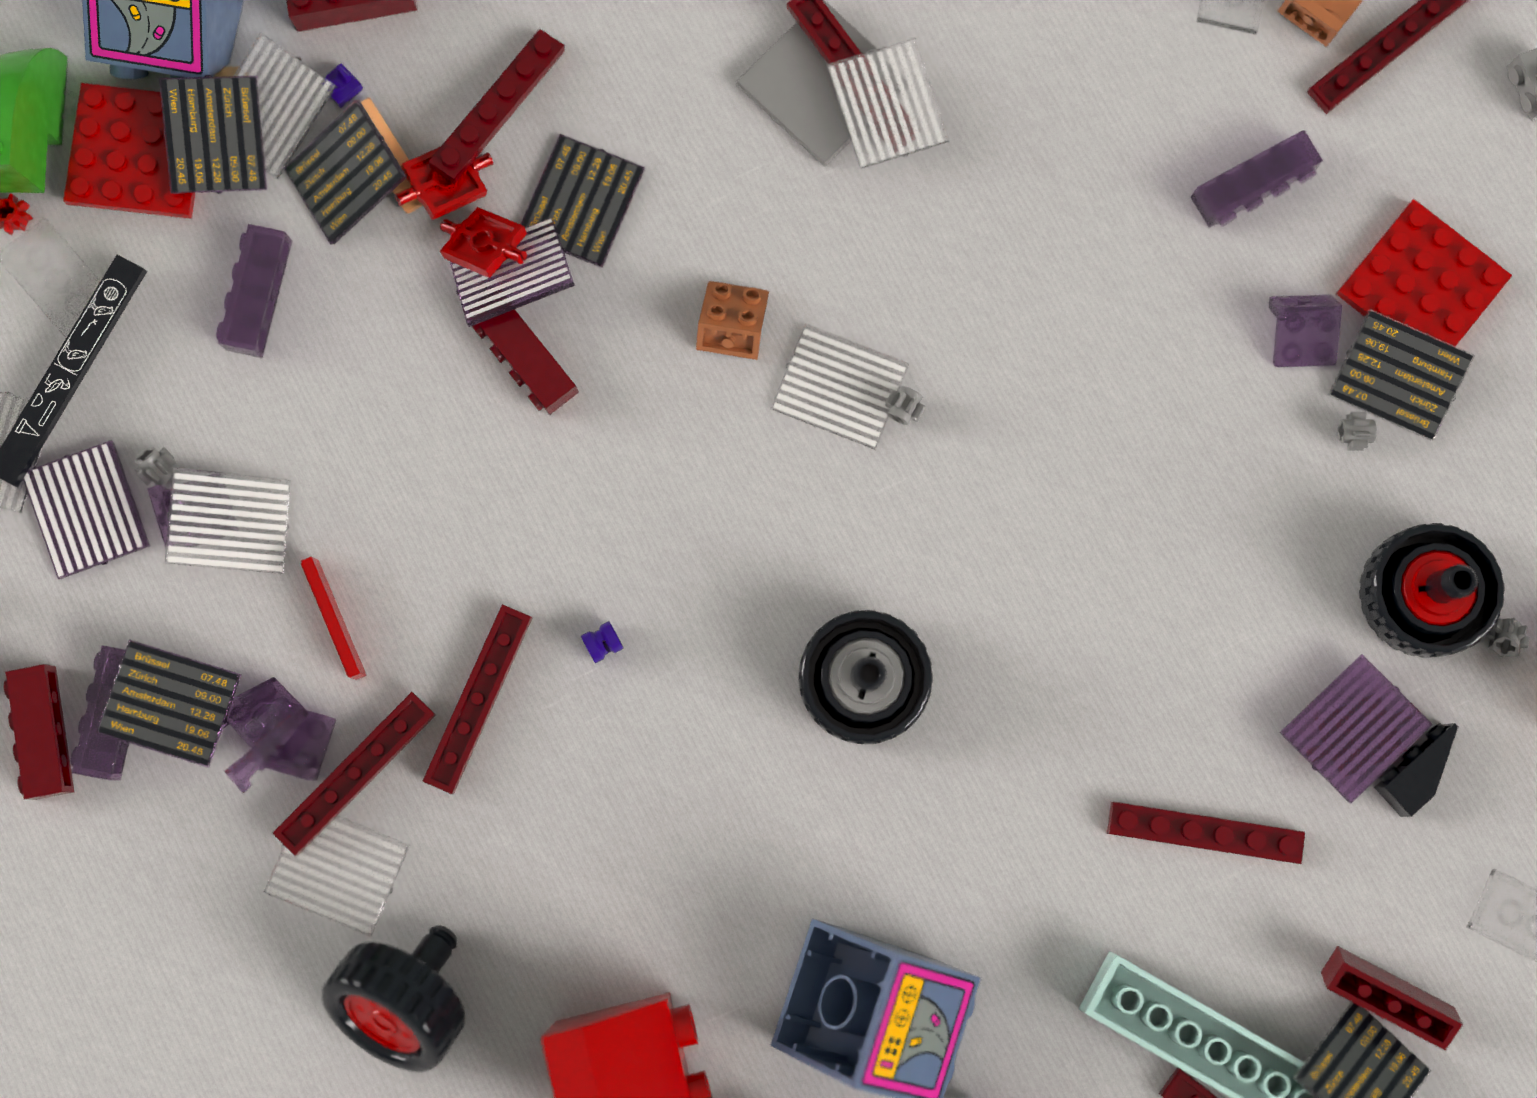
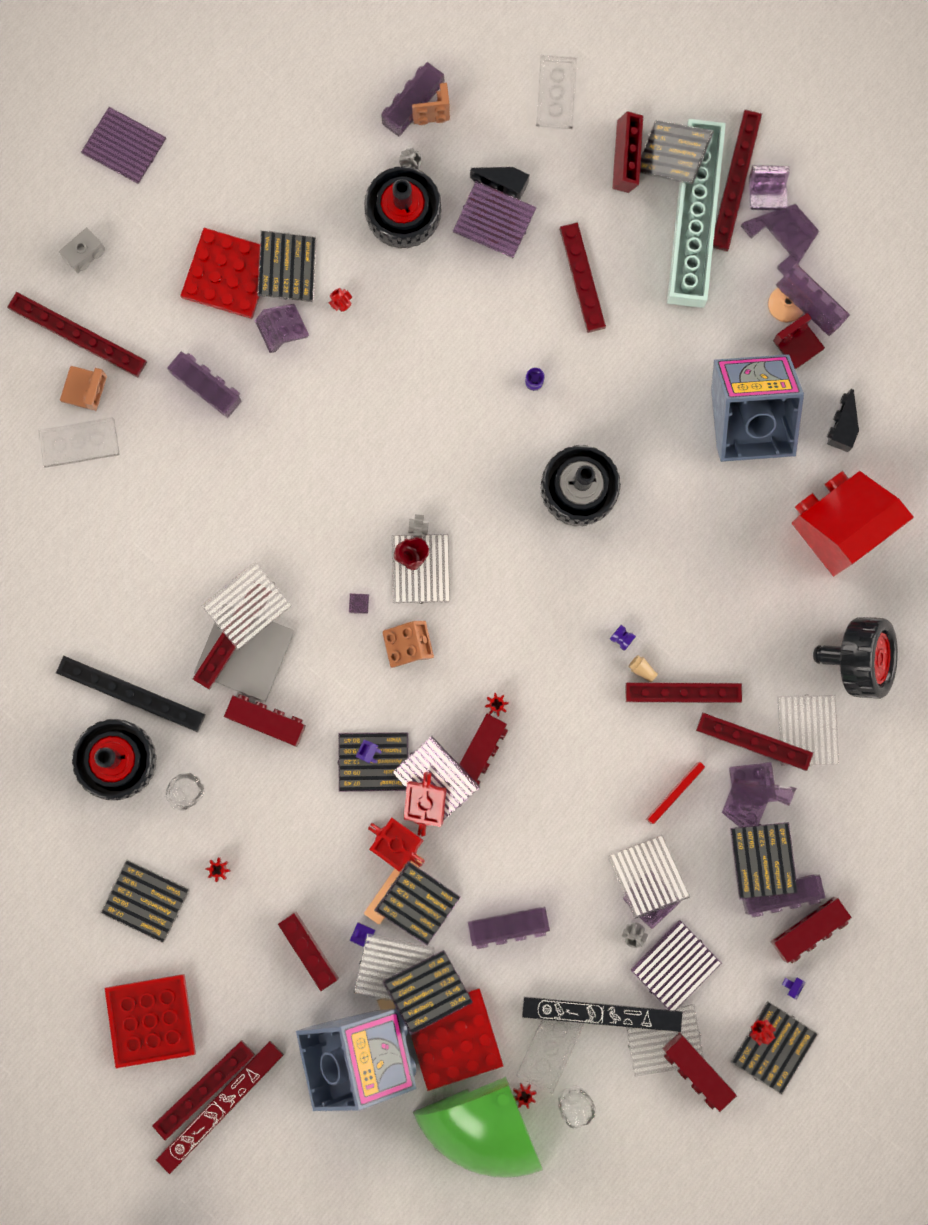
camera: 115 degrees left, 0 degrees up
dark red plate [428,29,565,184] -> none
light grey gear [1338,412,1377,451] -> none
none -> dark red brick [223,694,306,747]
none -> red gear [328,288,353,312]
none -> clear purple tile [349,593,369,614]
none -> dark purple tile [356,739,382,763]
none -> dark red hair [394,537,430,570]
none -> red gear [485,693,509,717]
none -> dark purple wheel [525,367,545,391]
none -> tan cone [628,655,658,682]

